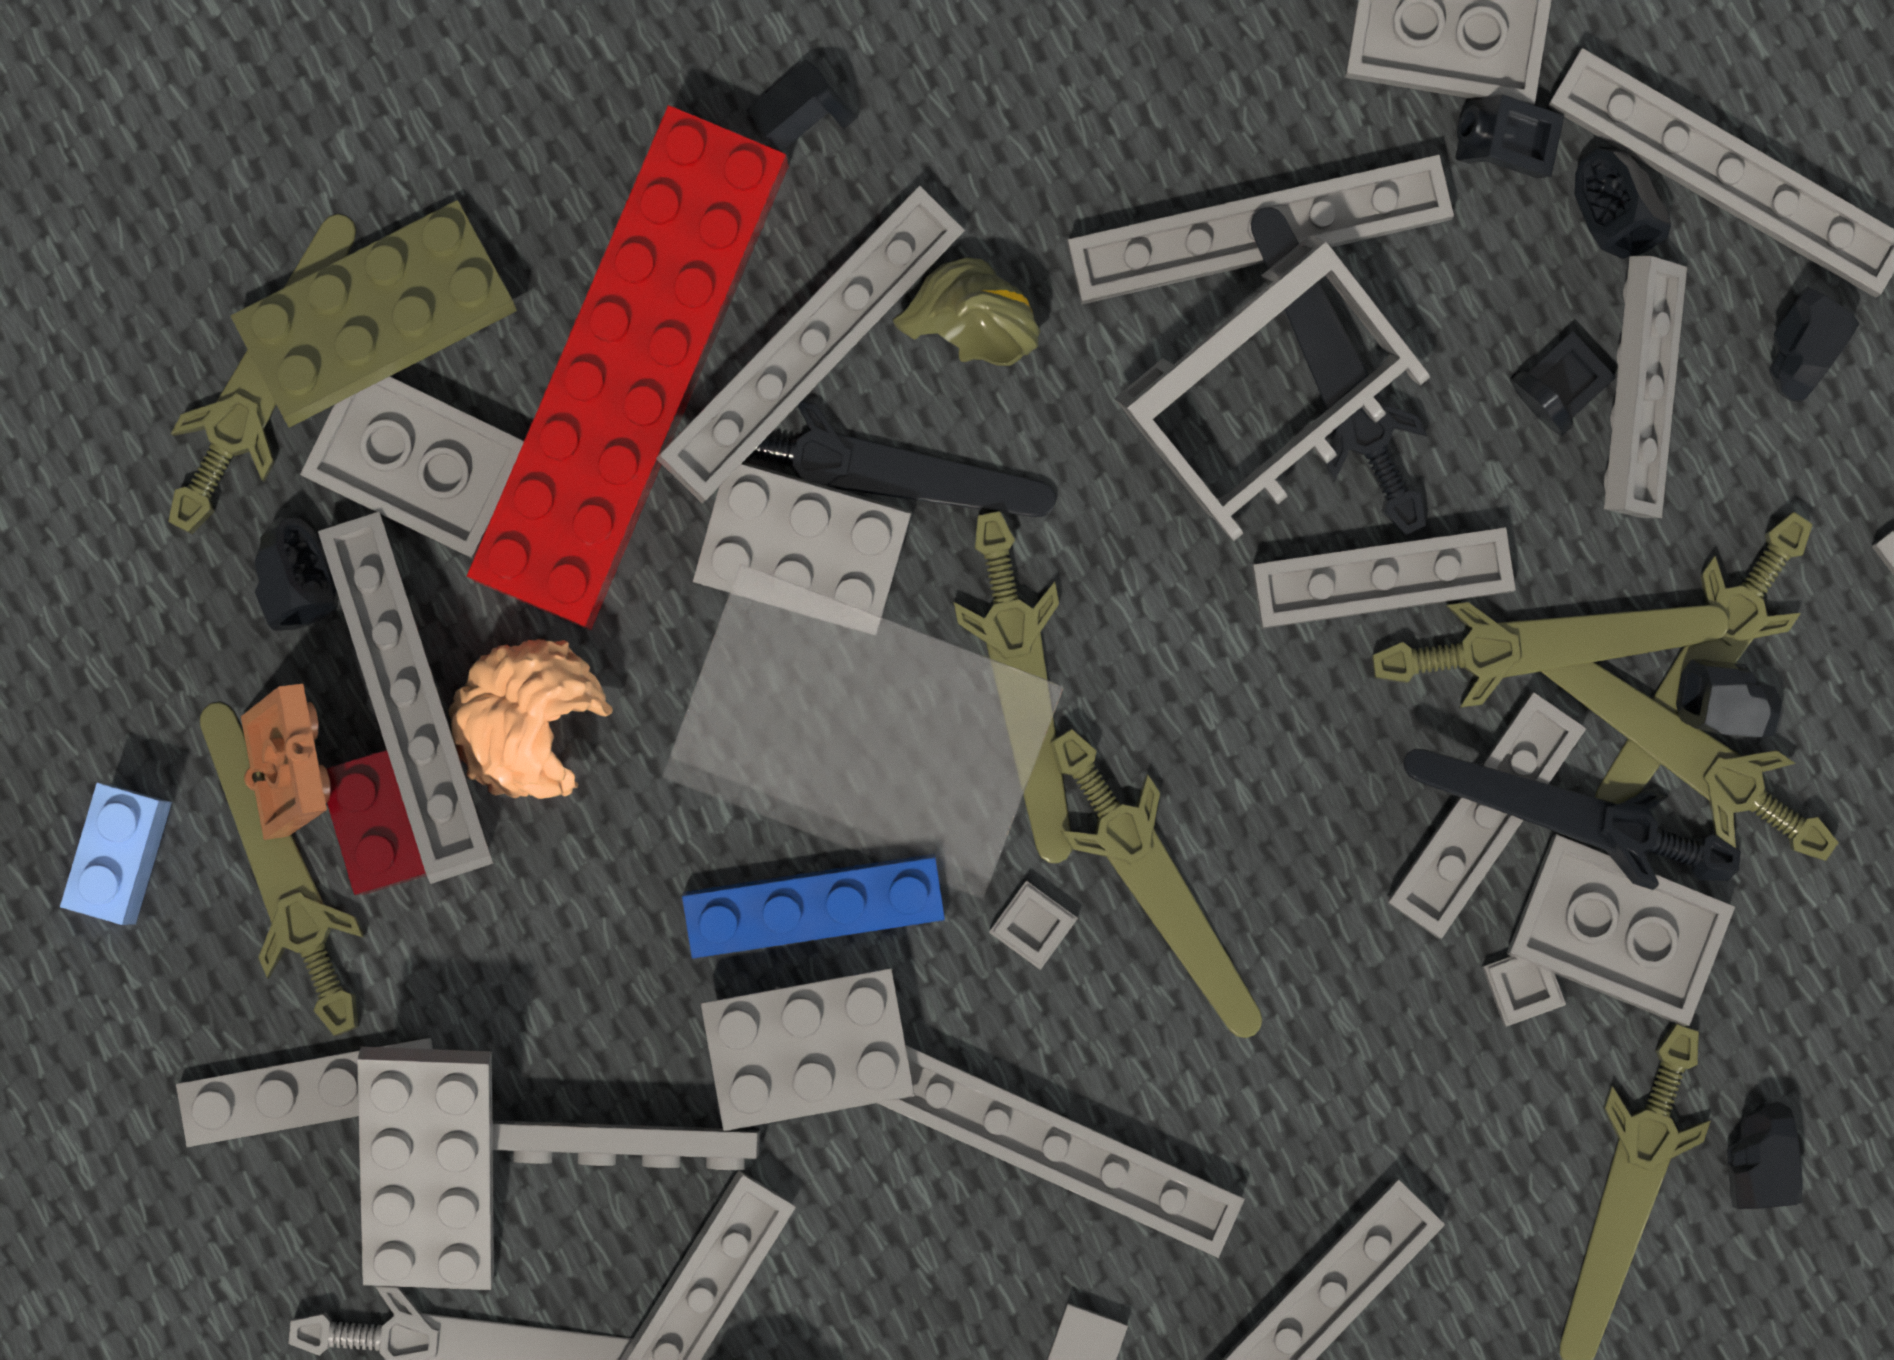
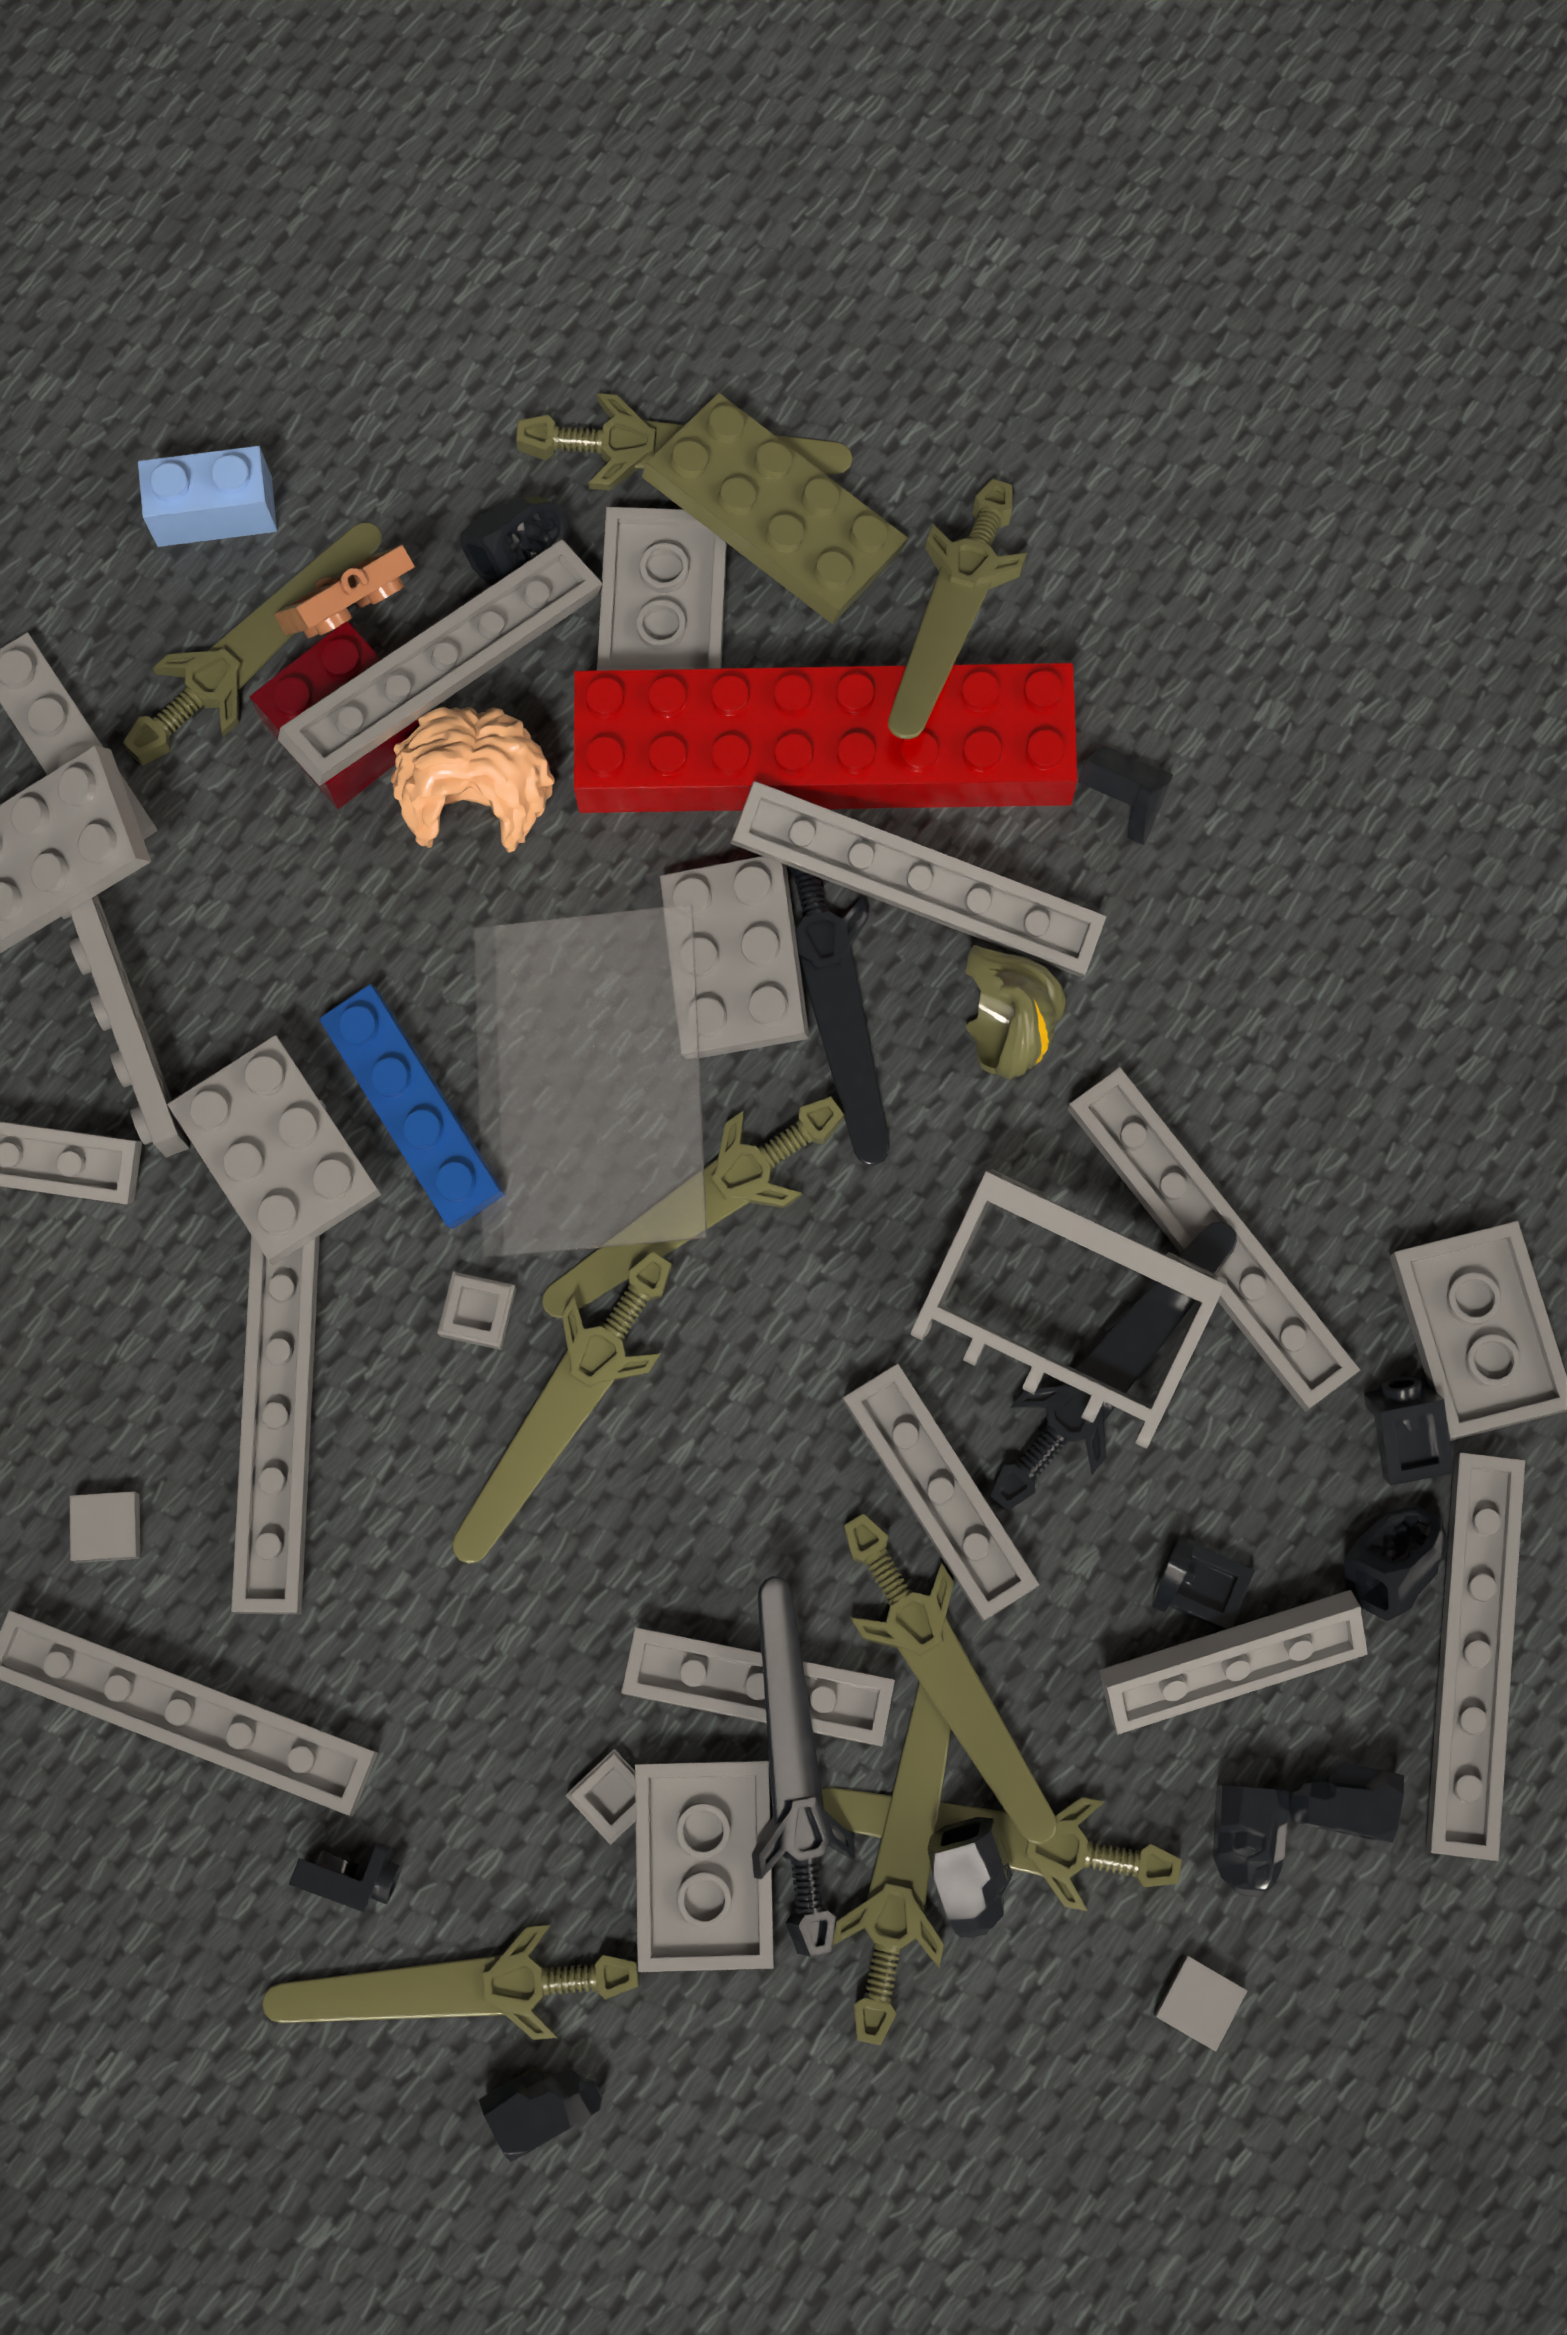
camera: 70 degrees right, 10 degrees down
none -> black bracket [289,1843,402,1913]
none -> olive sword [888,479,1027,739]
none -> black rock [1213,1785,1289,1898]

